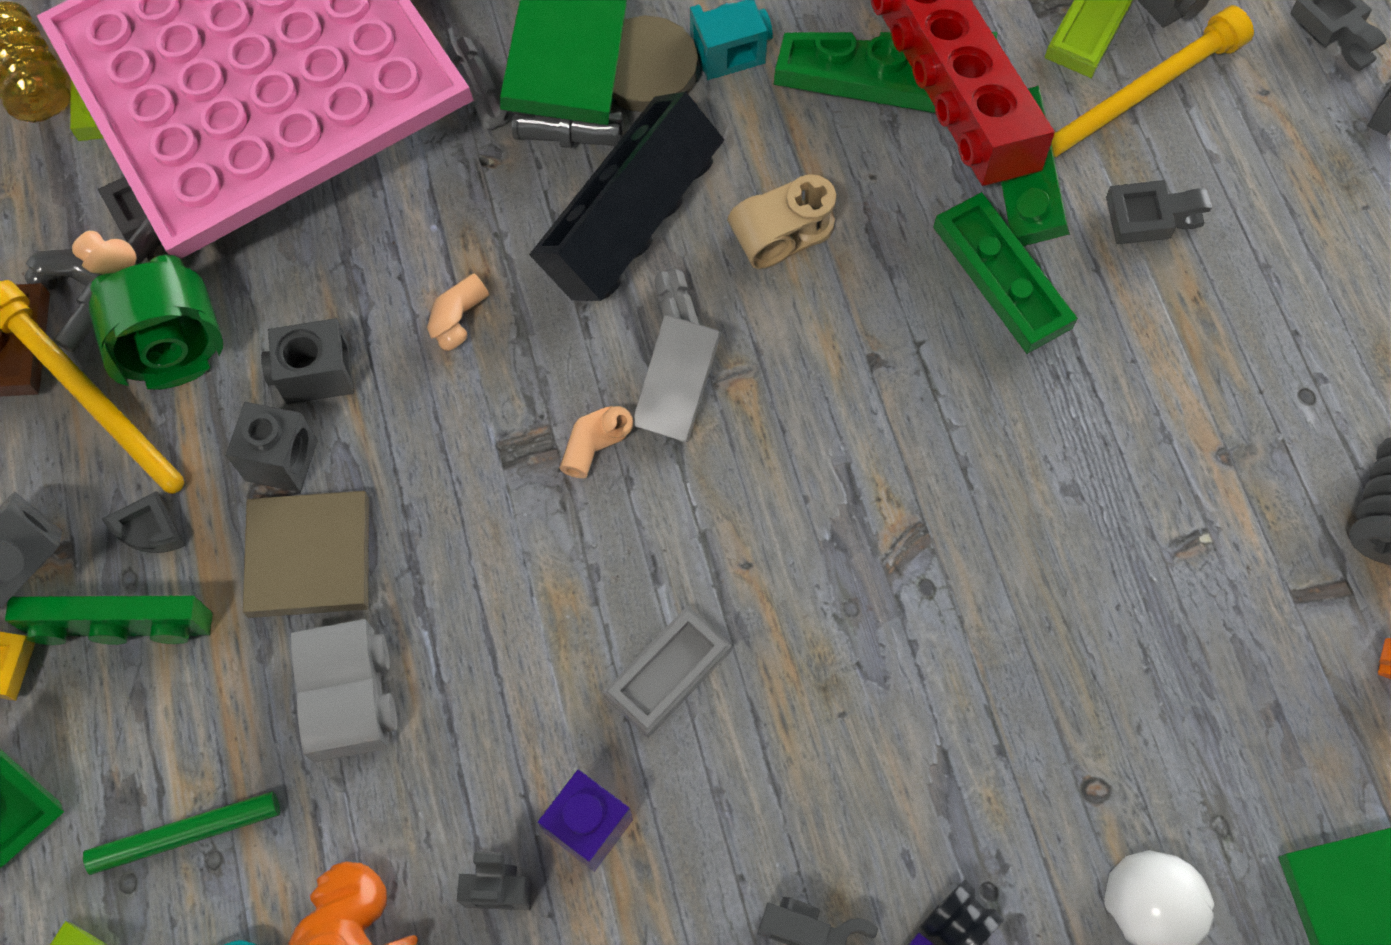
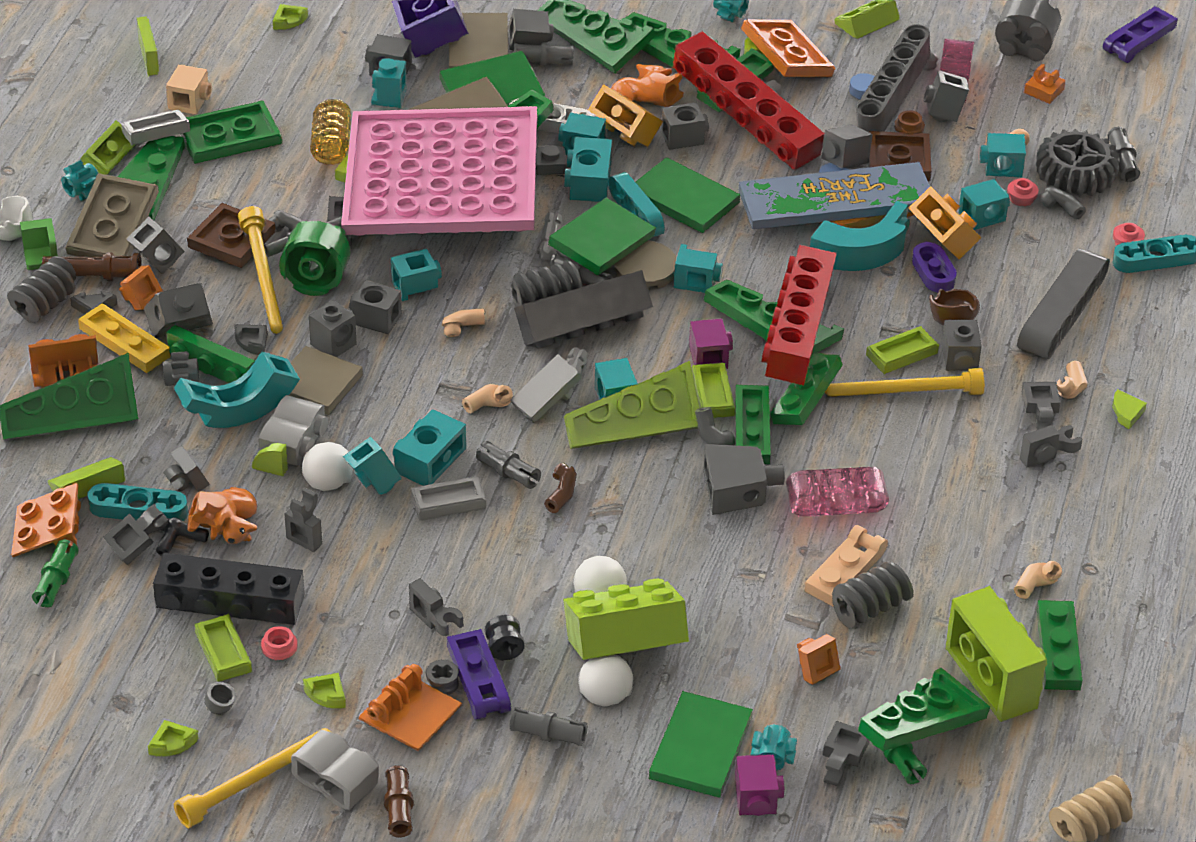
camera: 30 degrees right, 25 degrees down
light nougat arm [72,231,137,274] -> none
green bar [83,791,280,875] -> none
dark purple brick [537,769,633,872] -> none
tan piece [727,174,837,269] -> none
dark grey plate [1106,180,1212,245] -> none
none -> dark grey gear [163,351,199,392]
none -> dark grey tile [163,445,210,492]
none -> teal arch [174,351,300,428]
none -> lime tile [252,443,288,477]
none -> white hair [302,442,353,491]
none -> teal brick [343,436,402,495]
none -> teal brick [391,249,442,301]
none -> teal brick [392,409,466,486]
none -> dark grey pin [476,441,541,489]
none -> dark grey piece [511,261,582,307]
none -> reddish brown arm [544,462,577,513]
none -> lime brick [563,579,689,660]
none -> lime wing [564,361,699,449]
none -> white hair [573,556,627,593]
none -> teal brick [594,358,638,400]
none -> magenta brick [689,318,733,369]
none -> lime tile [692,363,735,418]
none -> dark grey arm [695,407,735,446]
none -> dark grey torso [703,444,785,515]
none -> clear pink beam [786,467,889,517]
none -> light nougat plate [804,525,888,607]

